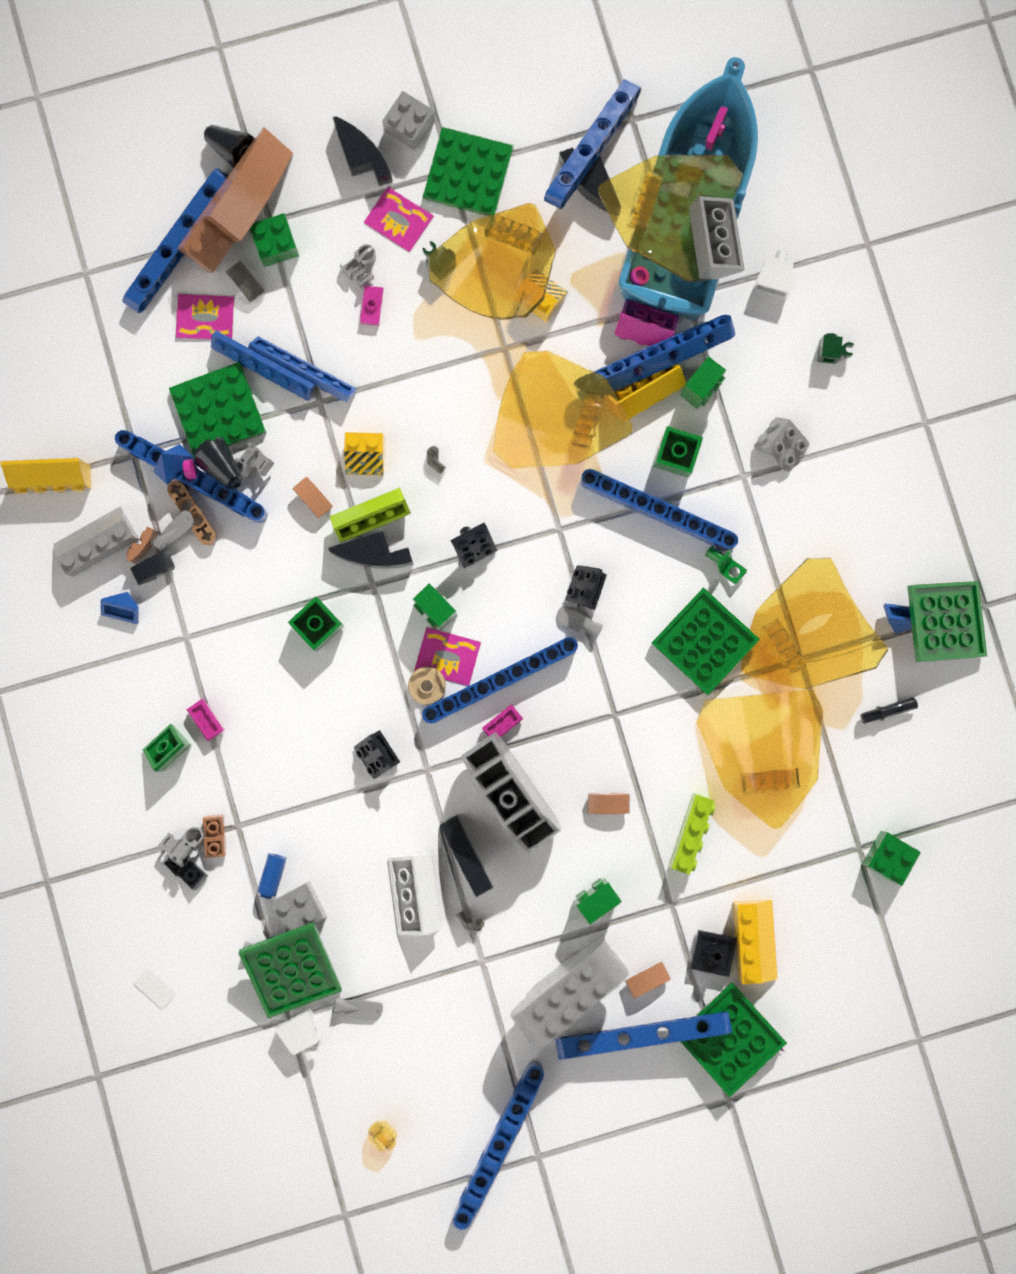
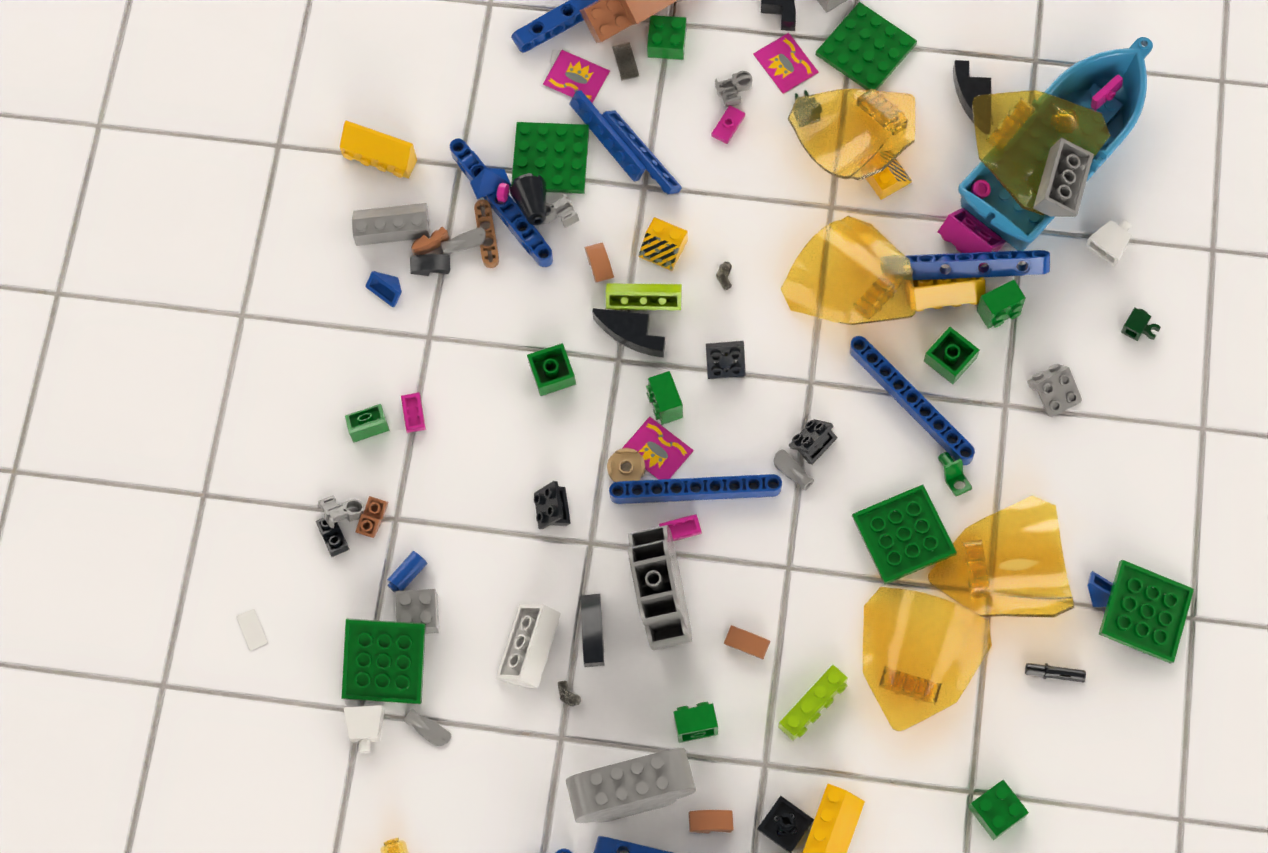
camera: 35 degrees right, 15 degrees down
blue beam [544,79,642,209] -> none

